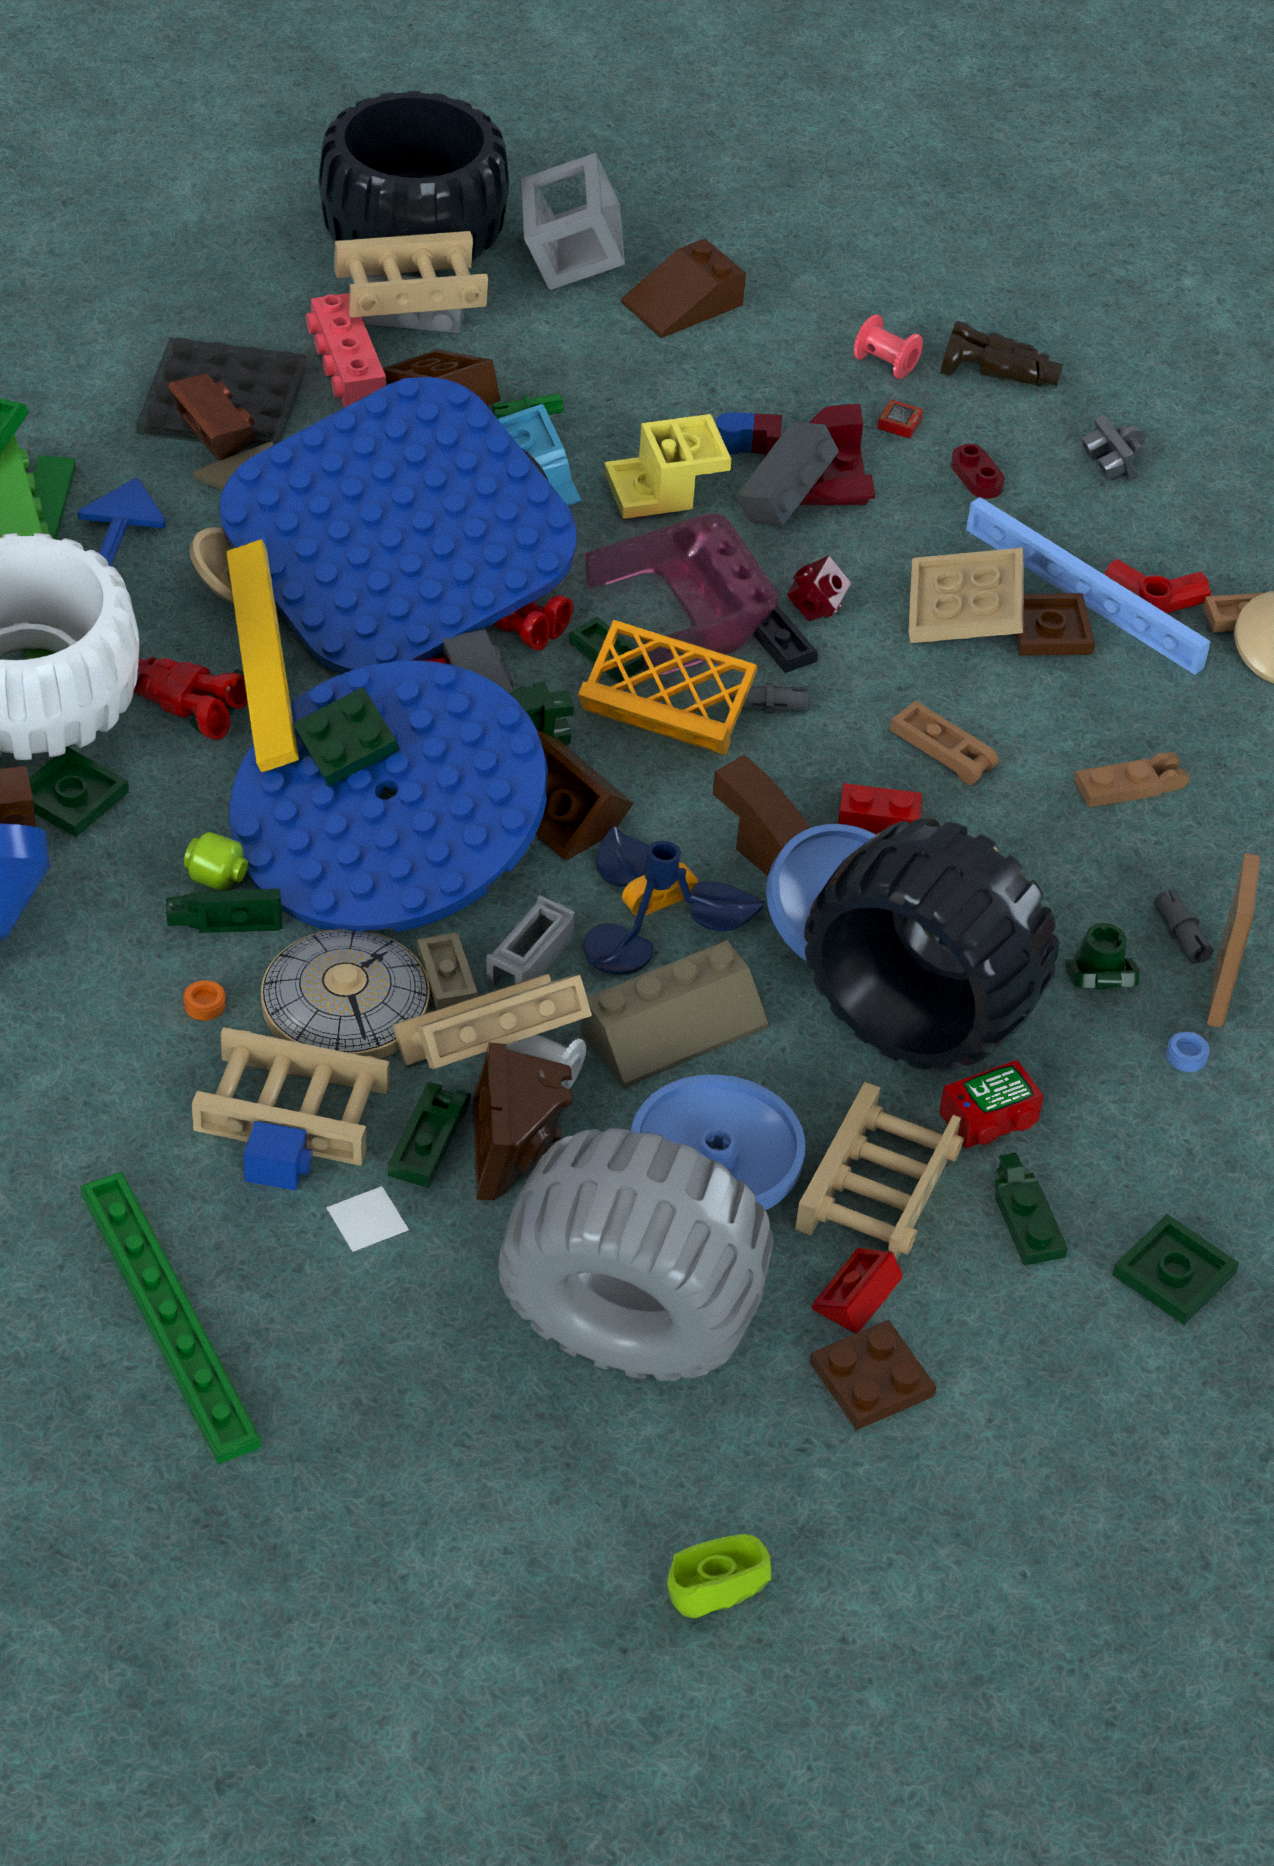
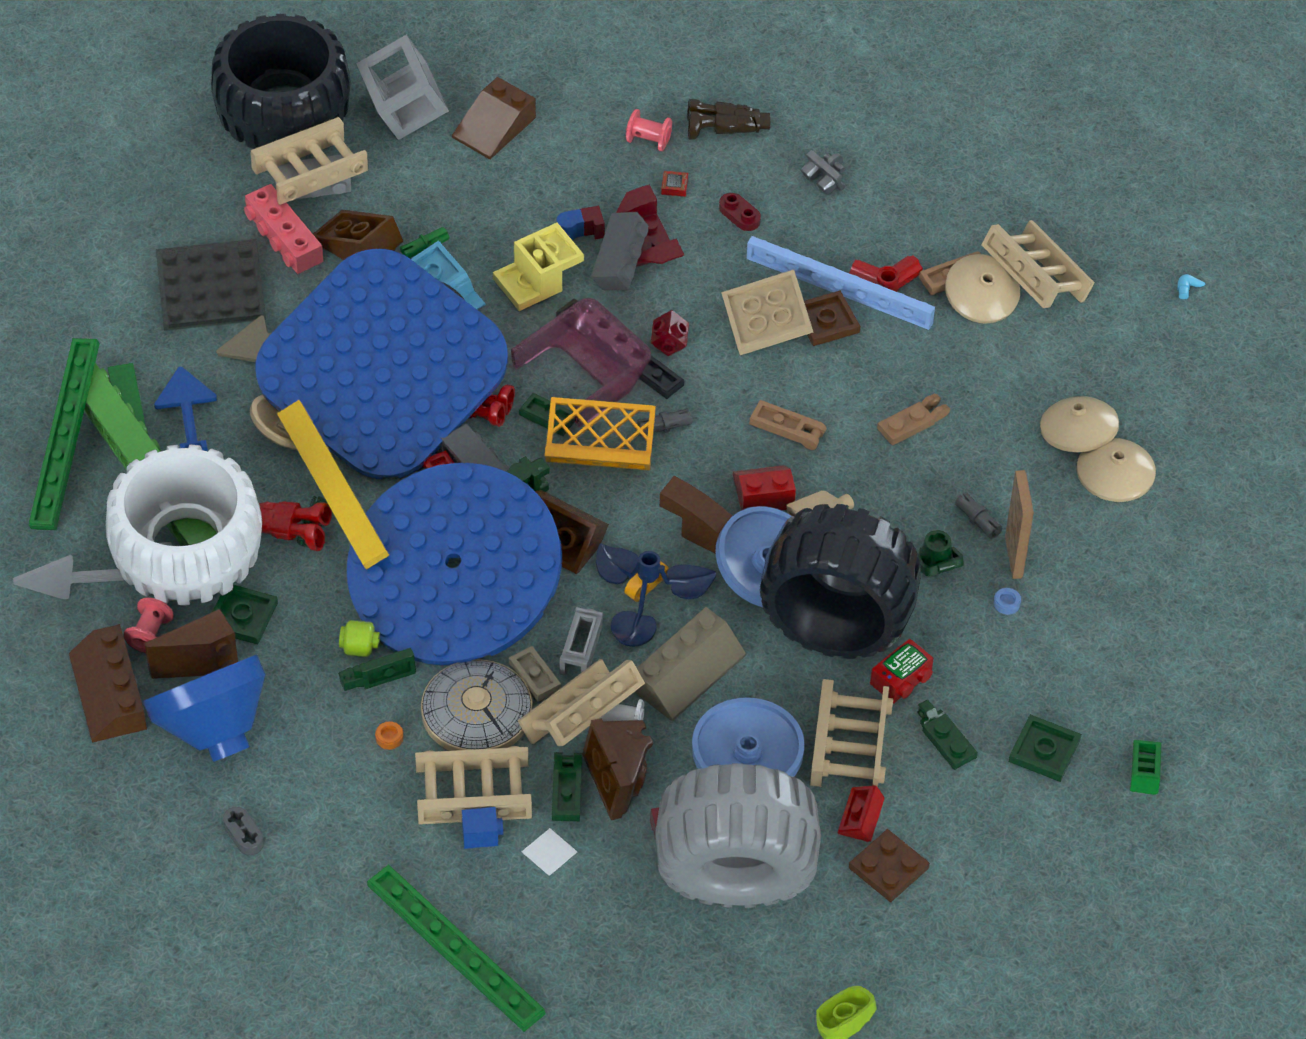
camera: 15 degrees left, 5 degrees up
copper slope [167,374,256,461] -> none
dark green plate [292,687,400,787] -> none

